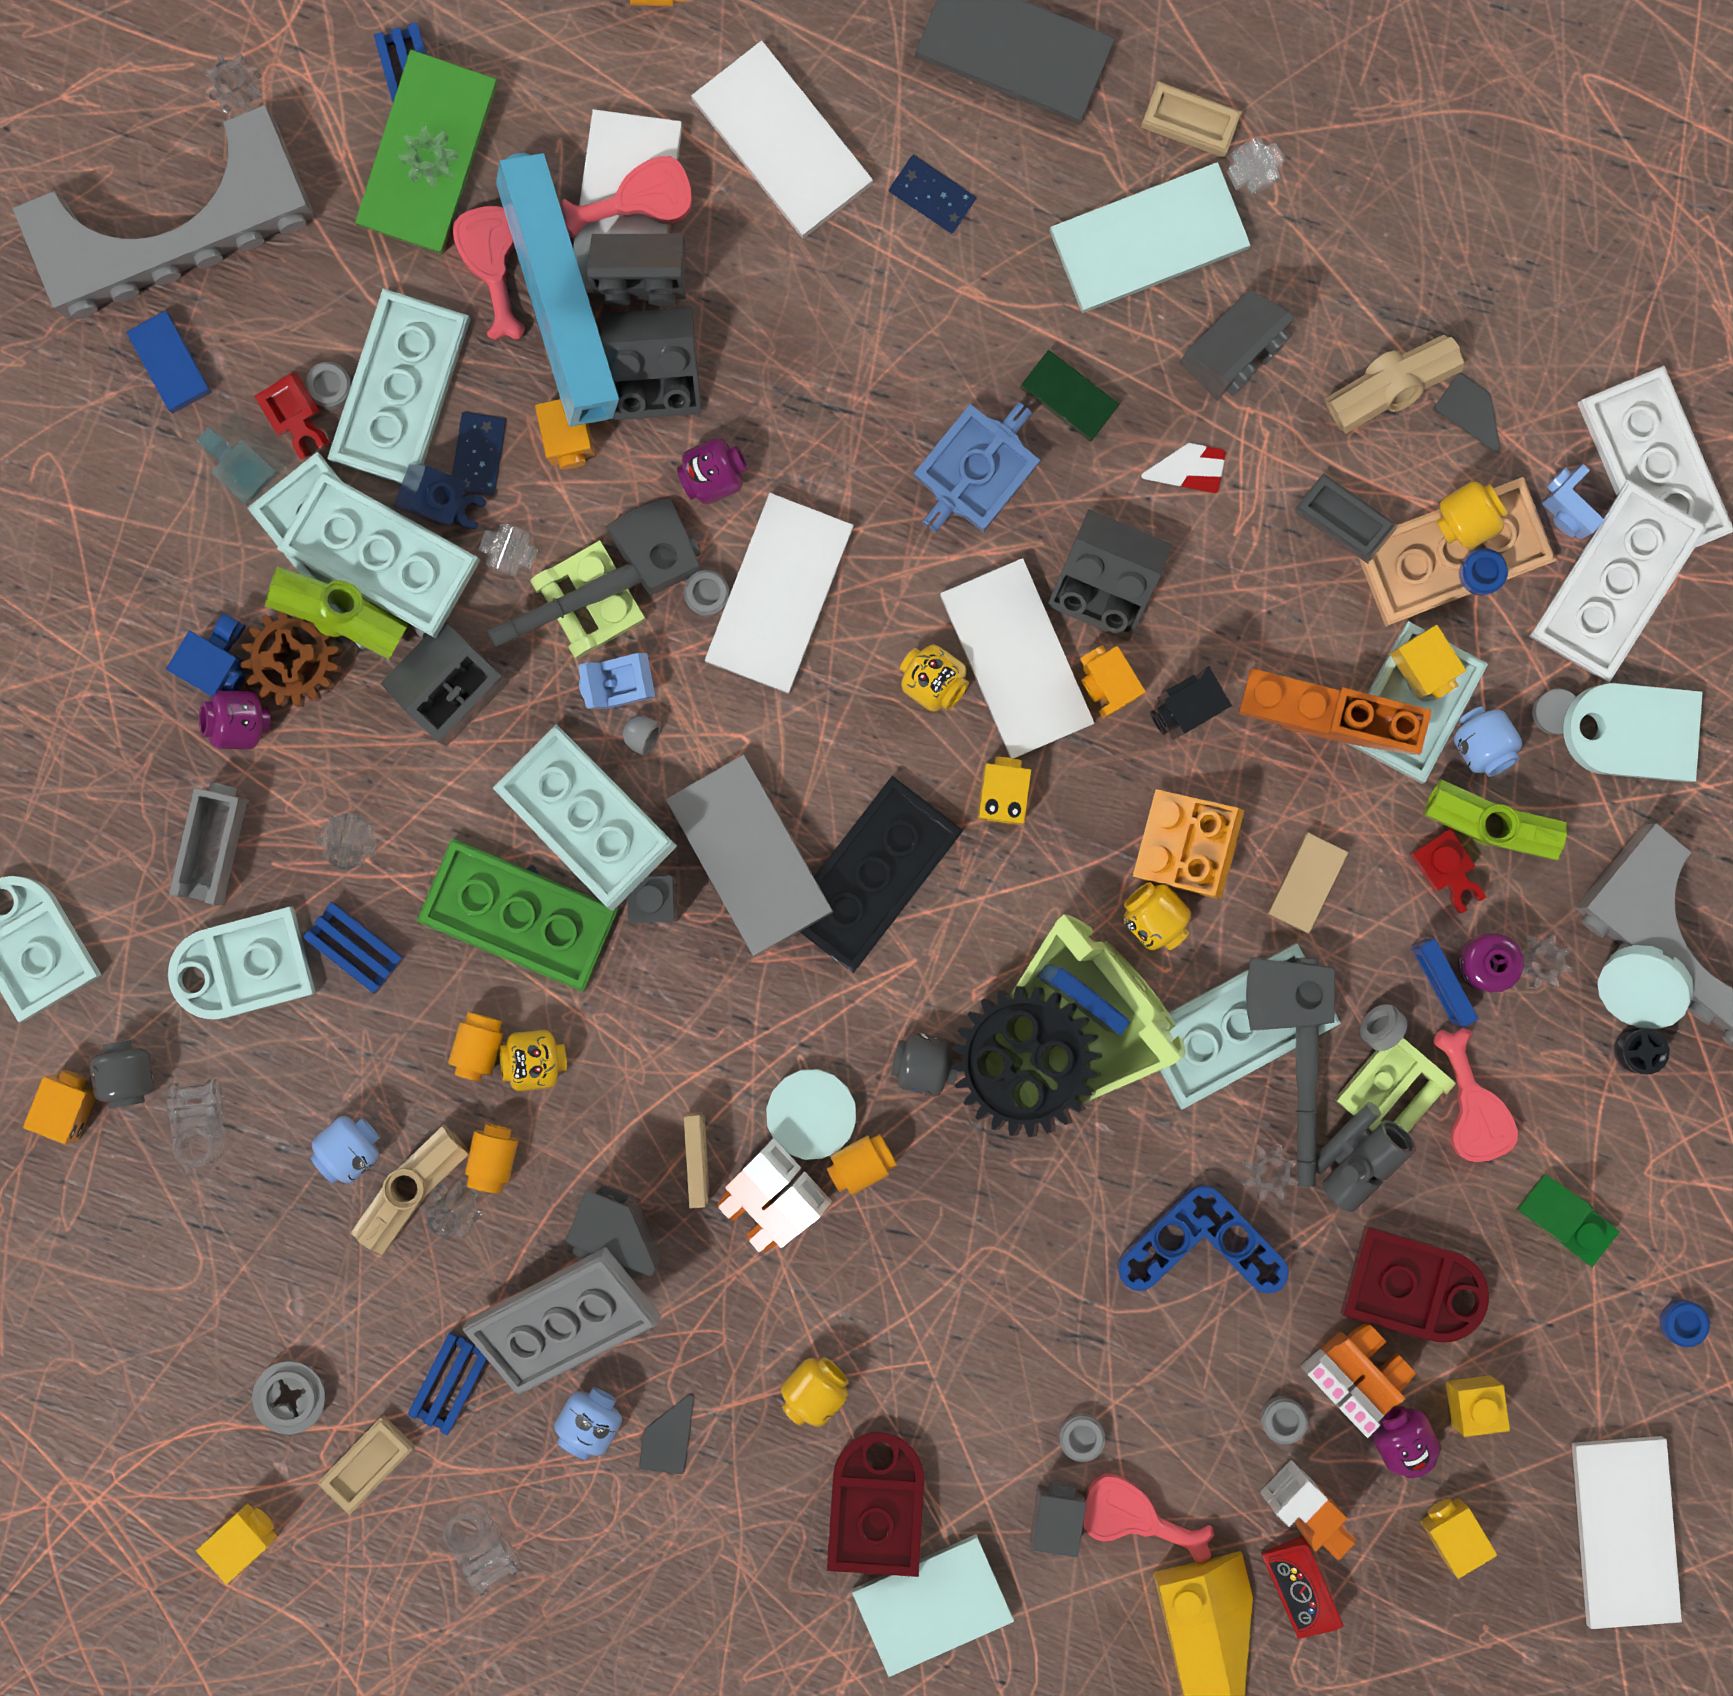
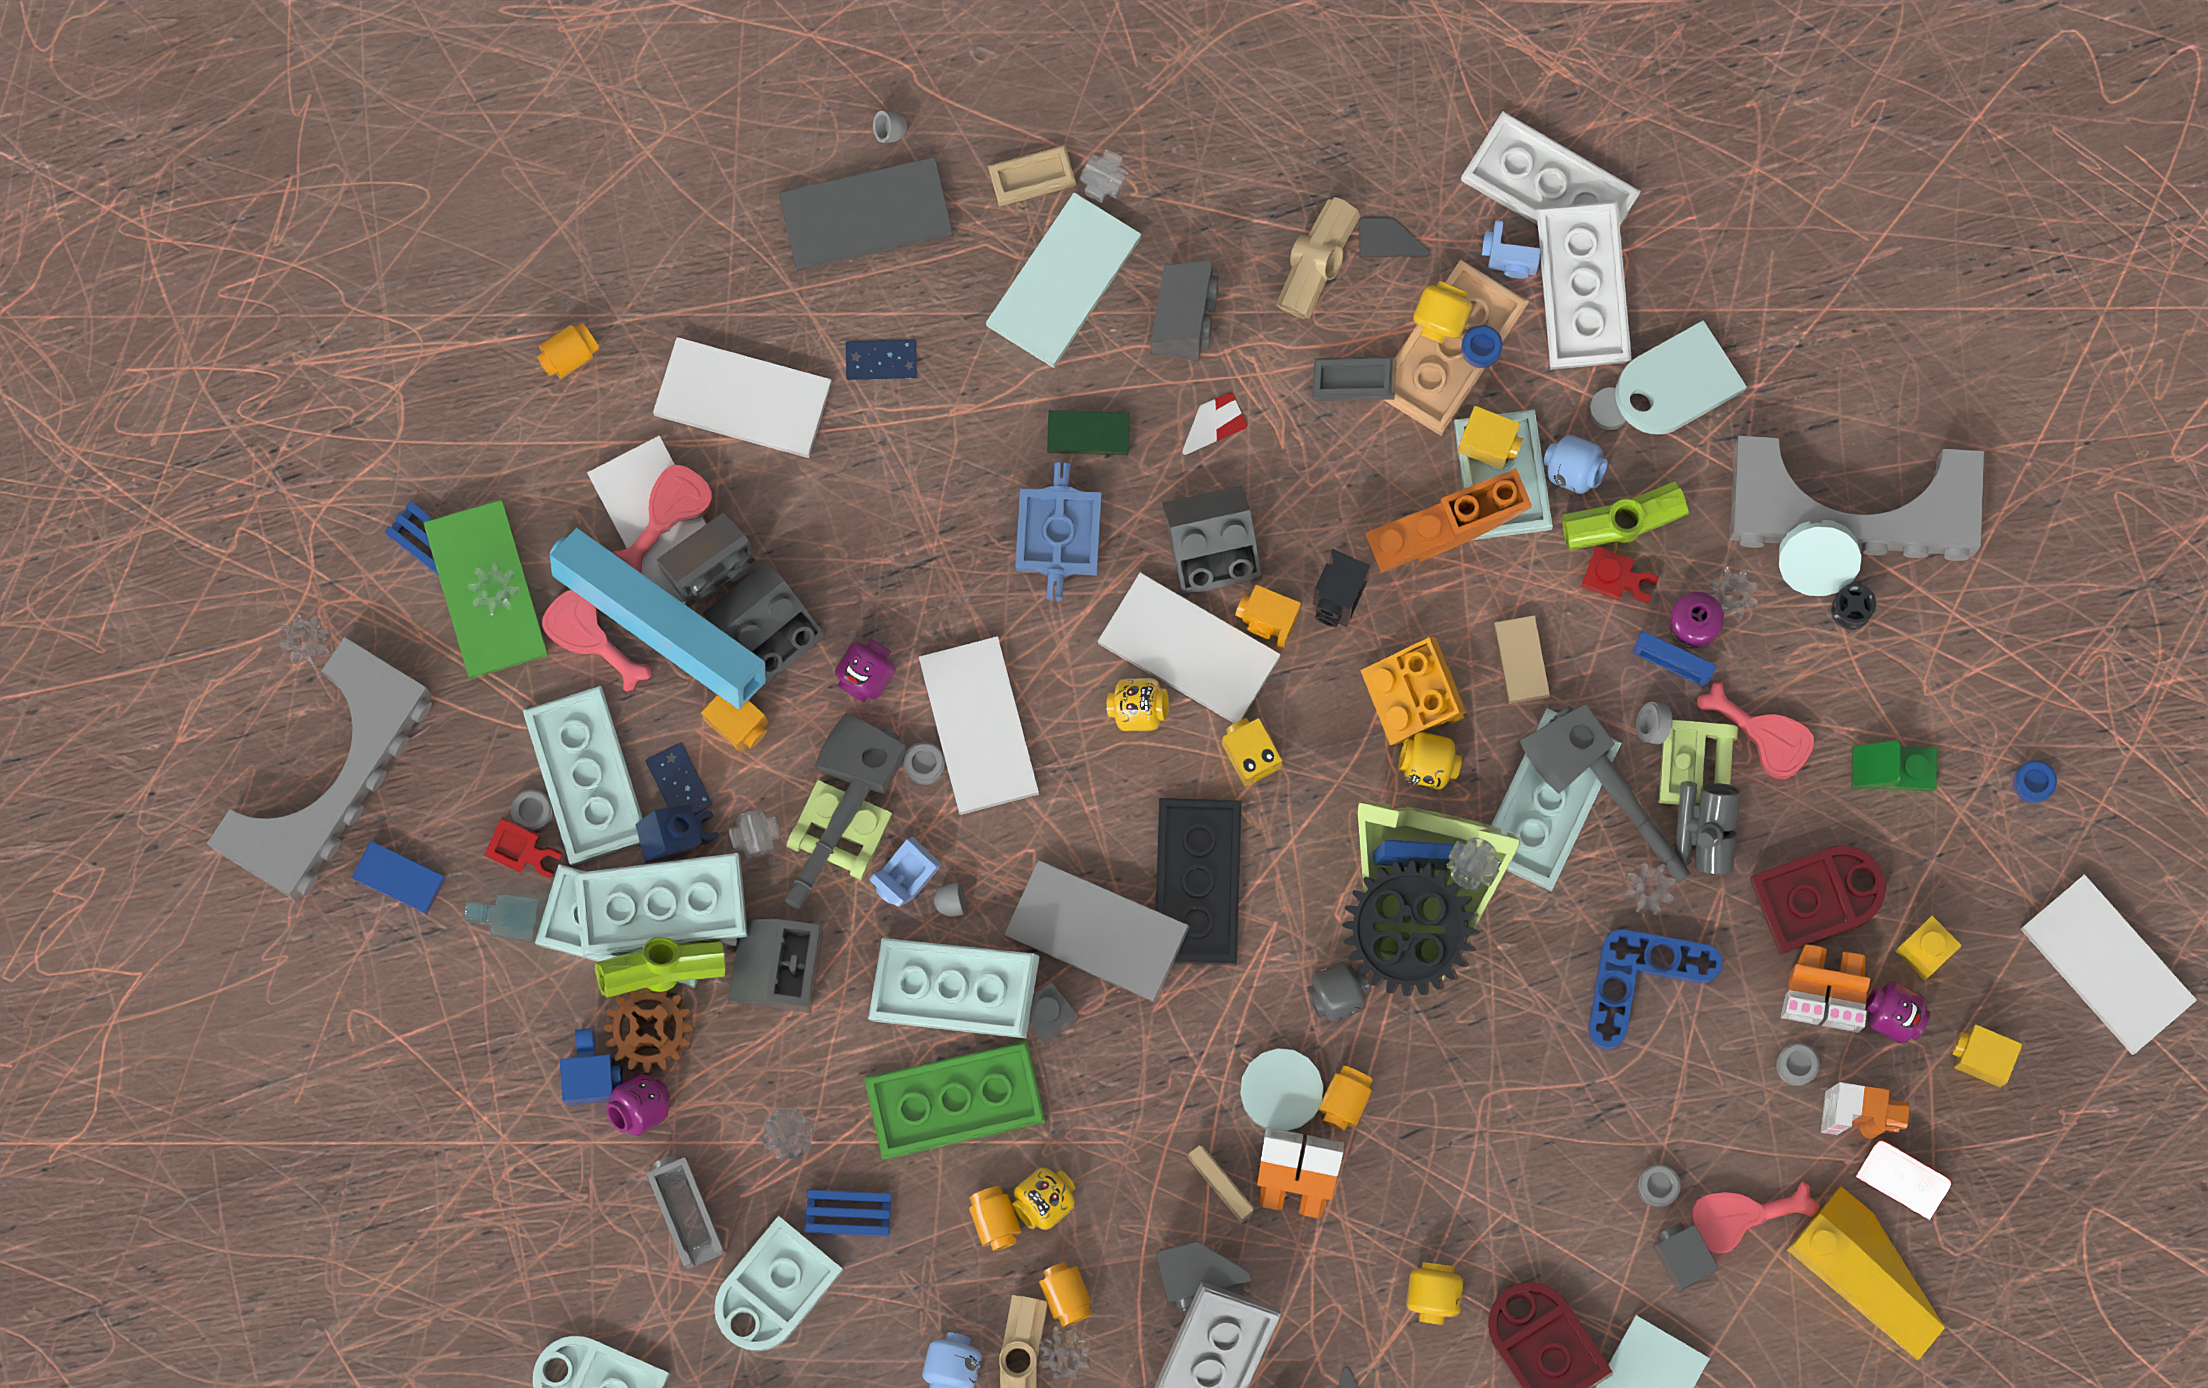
camera: 30 degrees left, 10 degrees down
none -> clear gear [1447,838,1501,890]

